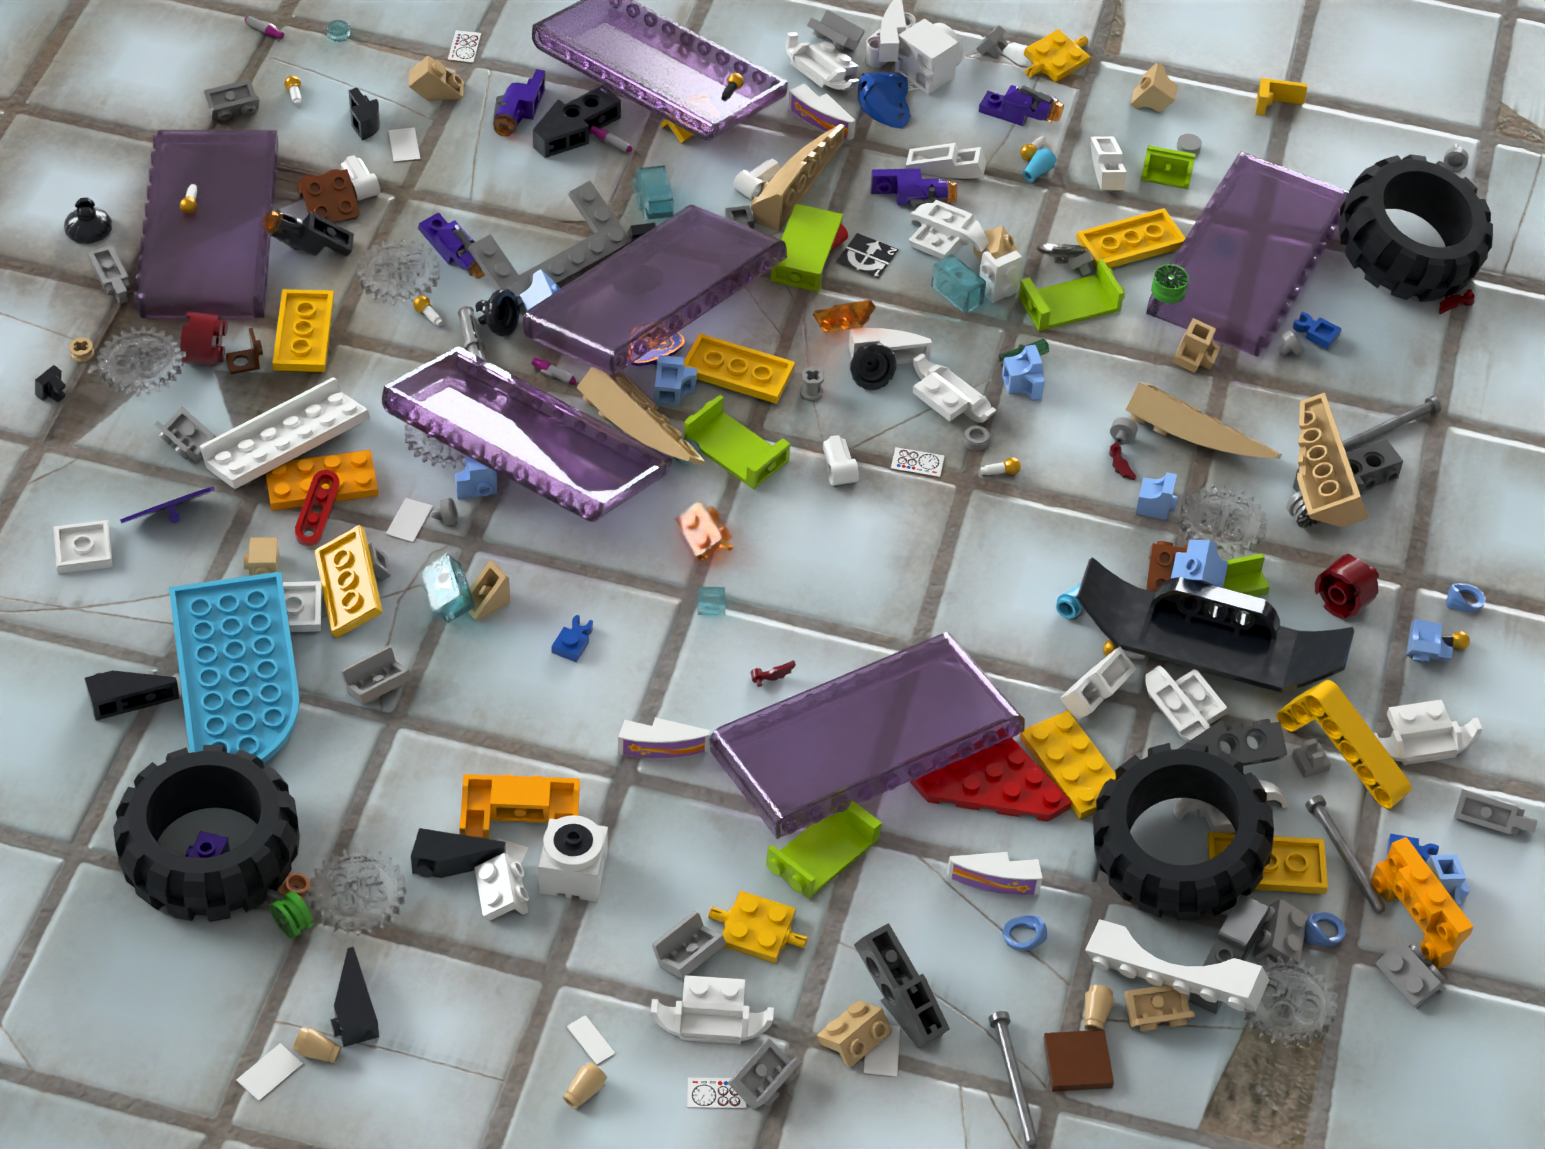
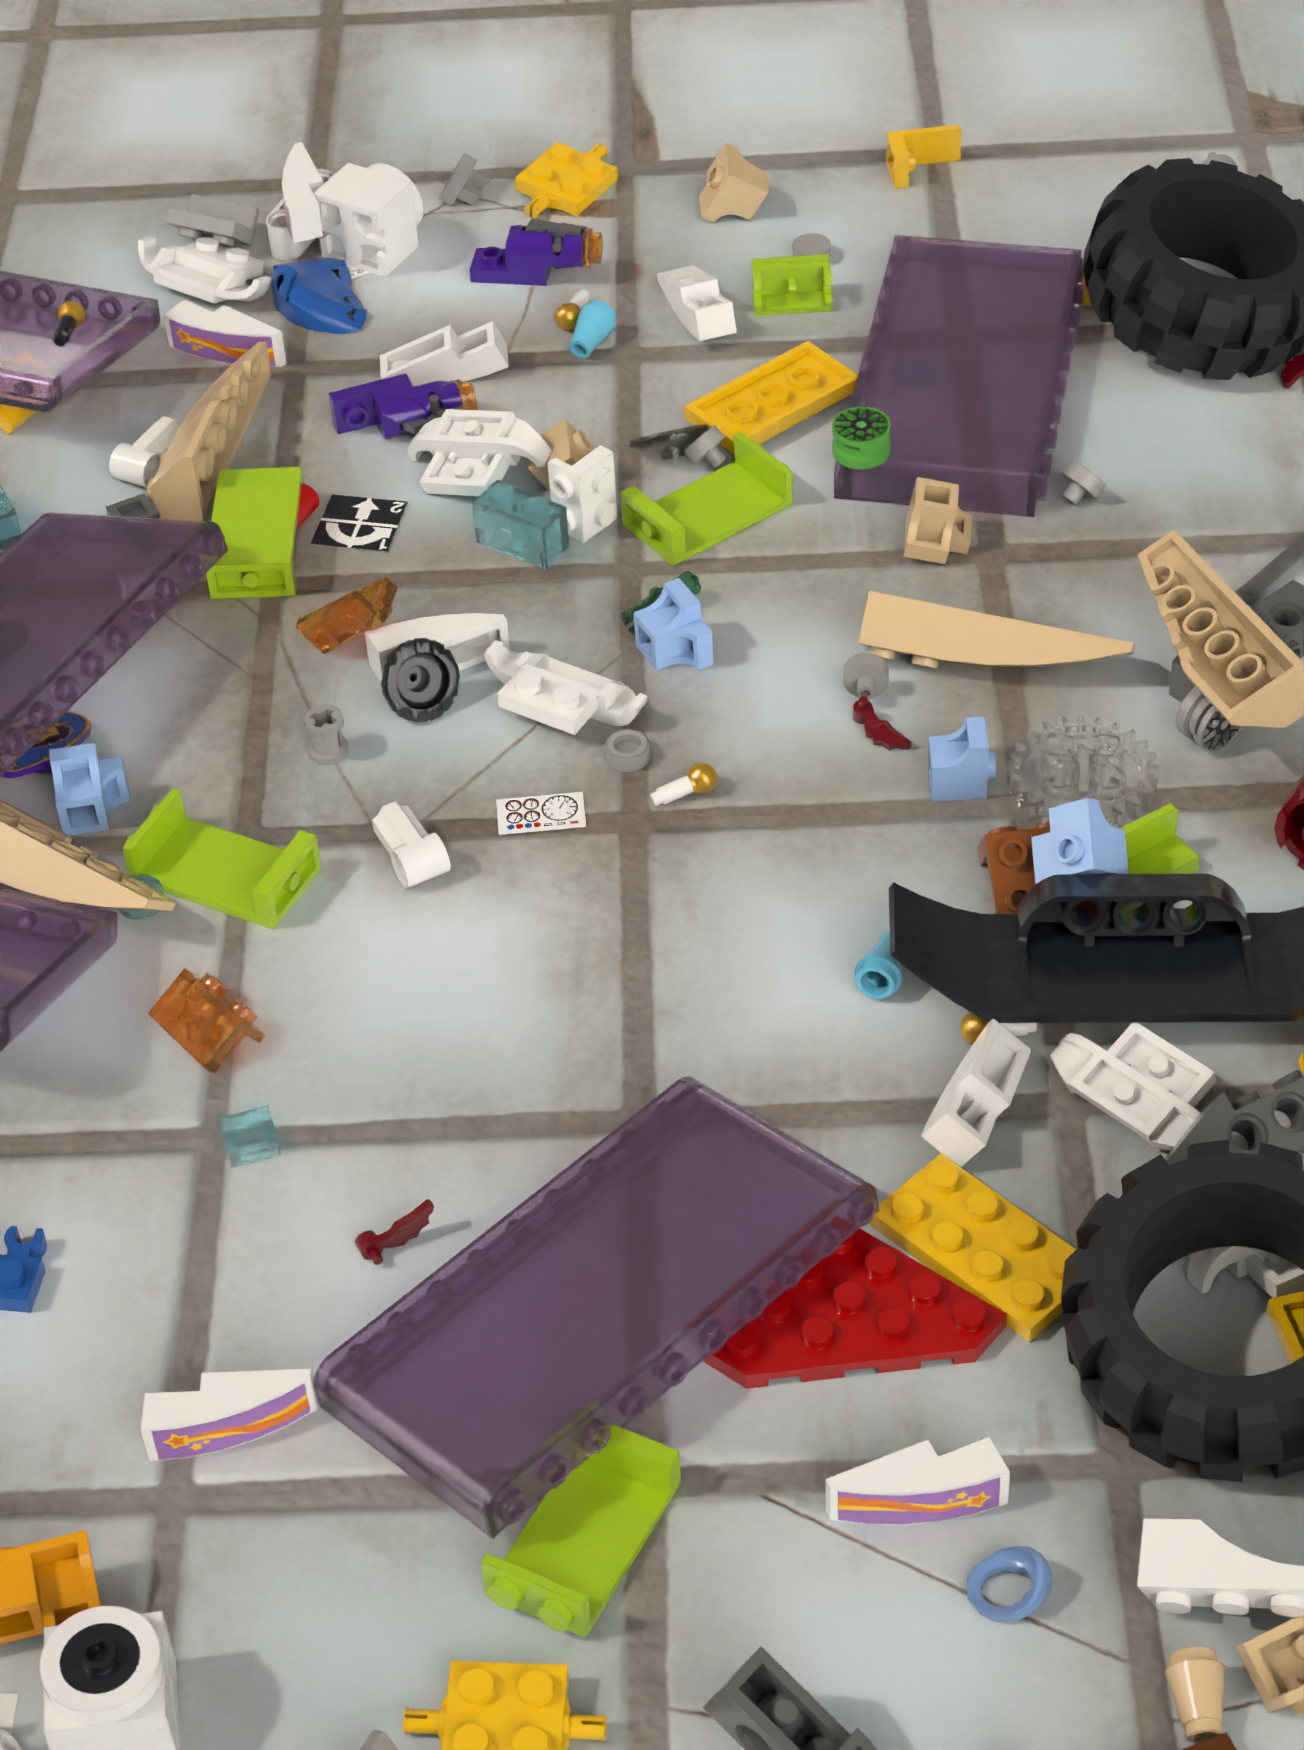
camera: 10 degrees left, 5 degrees down
yellow plate [684,333,795,404] -> none
blue plate [1293,312,1342,350] -> none

